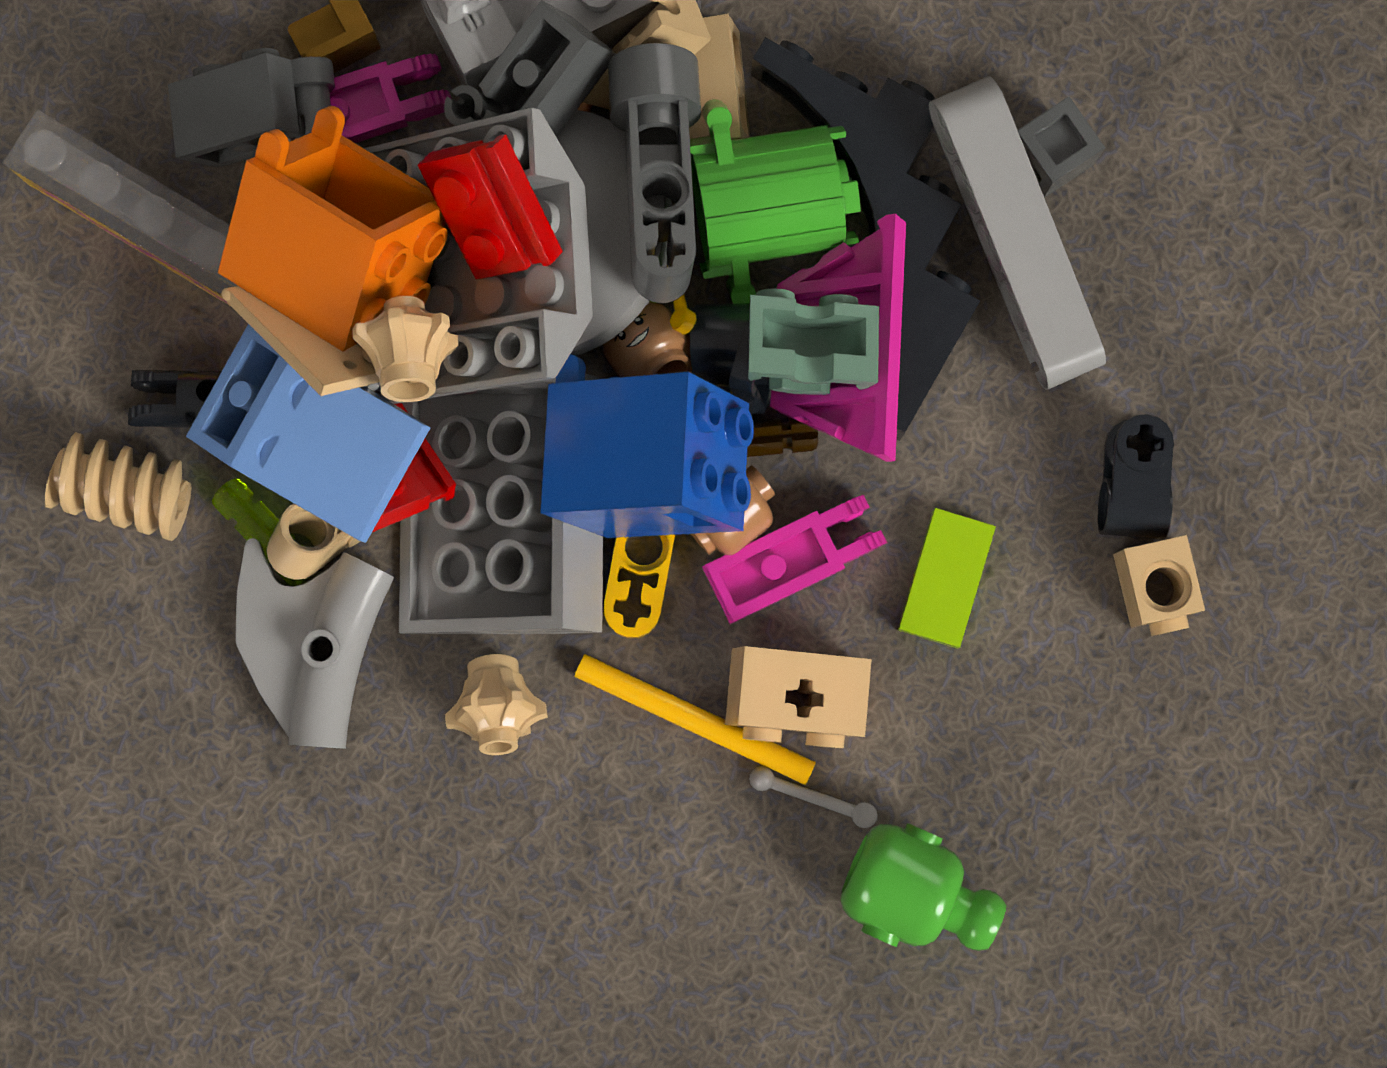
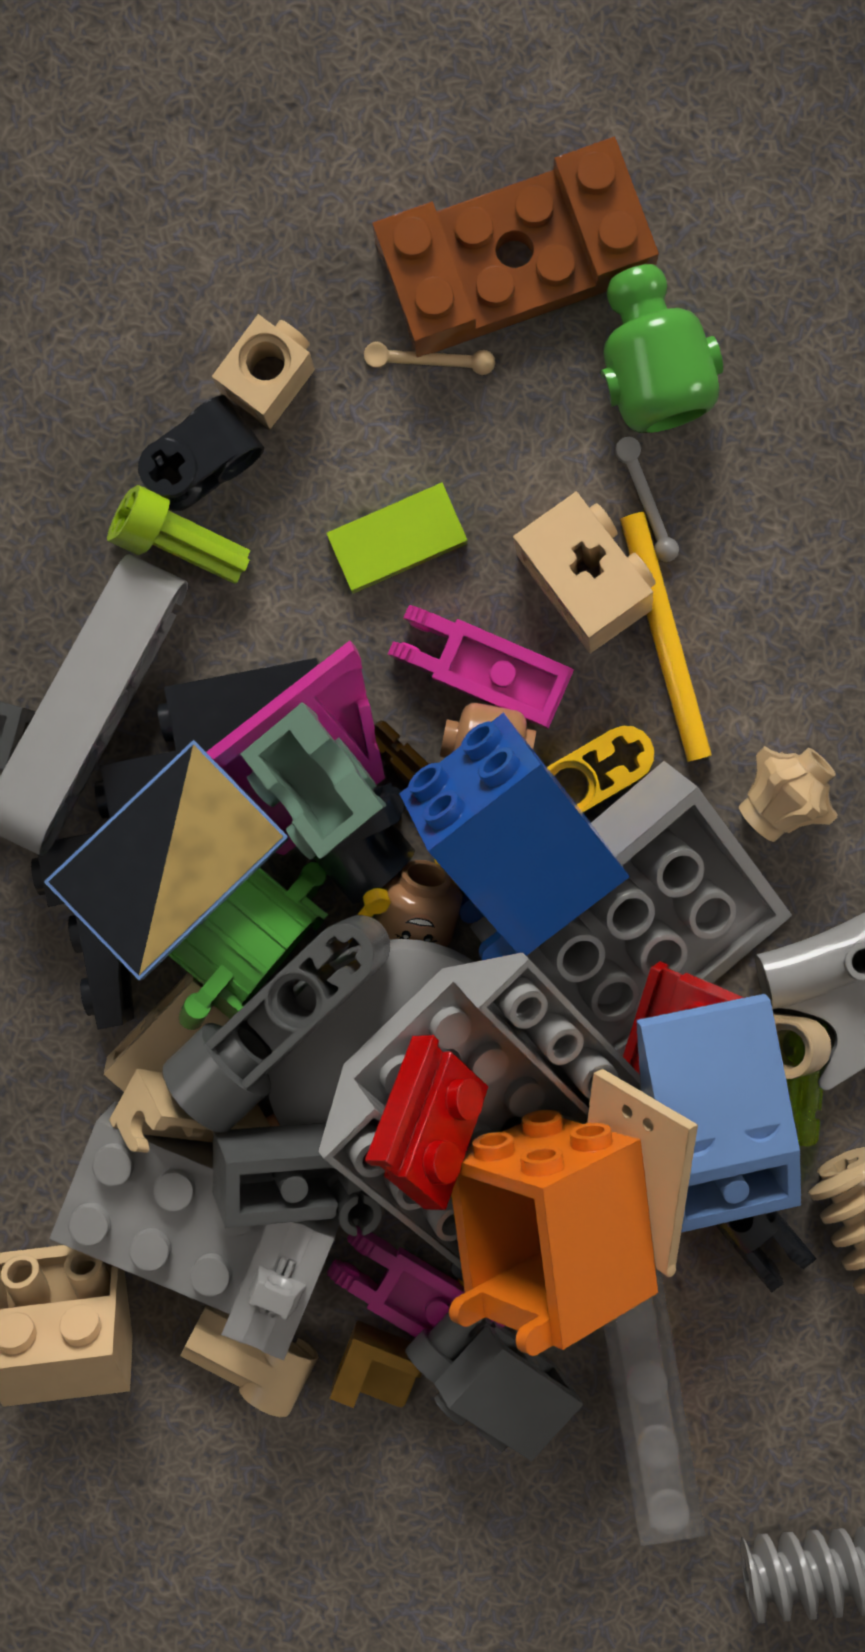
camera: 125 degrees left, 5 degrees up
tan rock [352,296,458,402] -> none
none -> tile [44,740,289,980]
none -> lime piece [107,485,251,584]
none -> tan hinge [364,342,495,375]
none -> dark orange piece [372,136,659,358]

